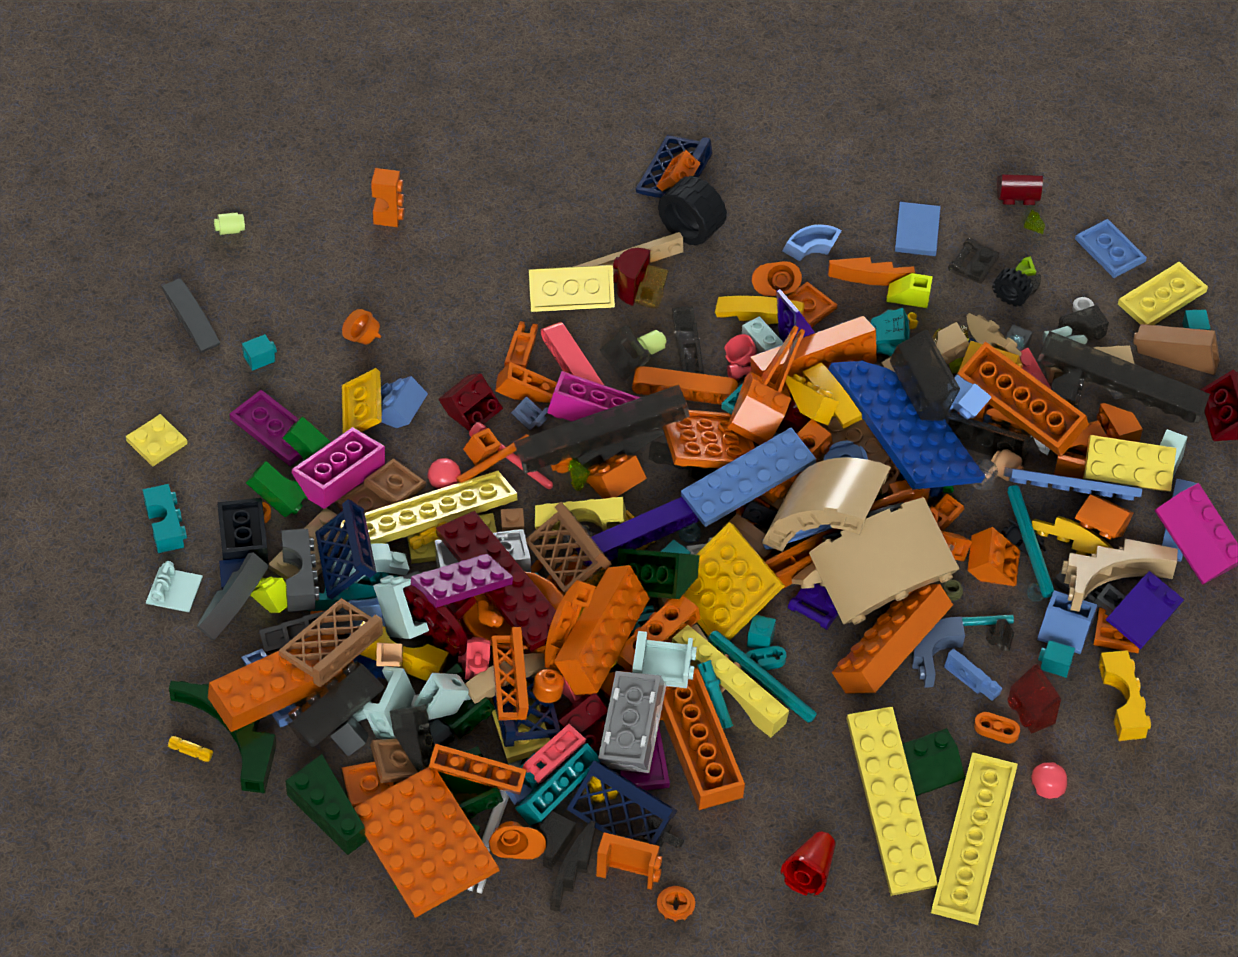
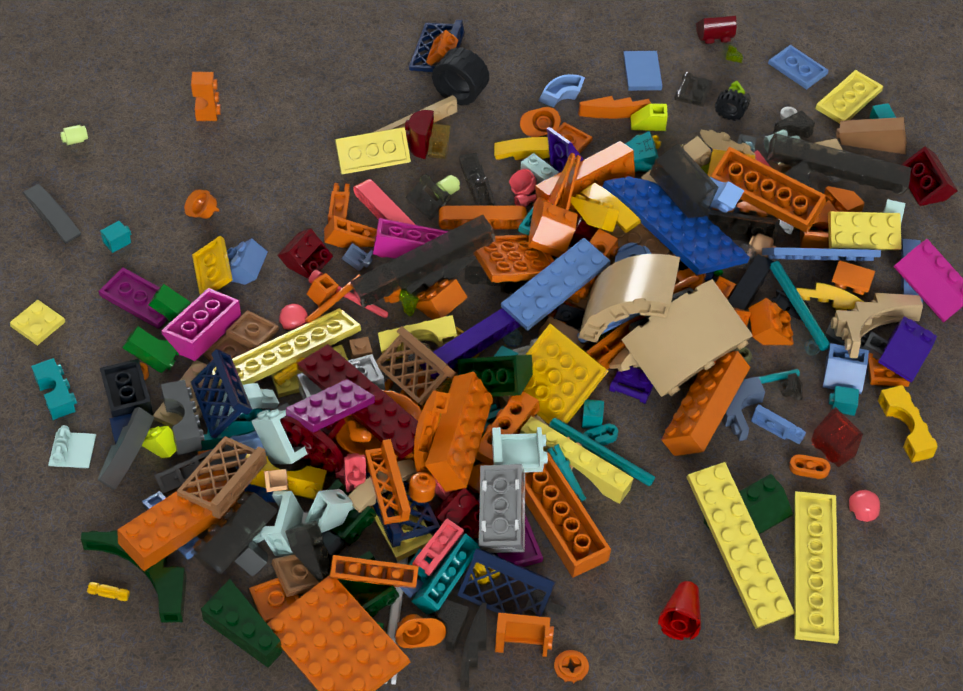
camera: 10 degrees left, 0 degrees up
none -> black slope [728,254,774,311]

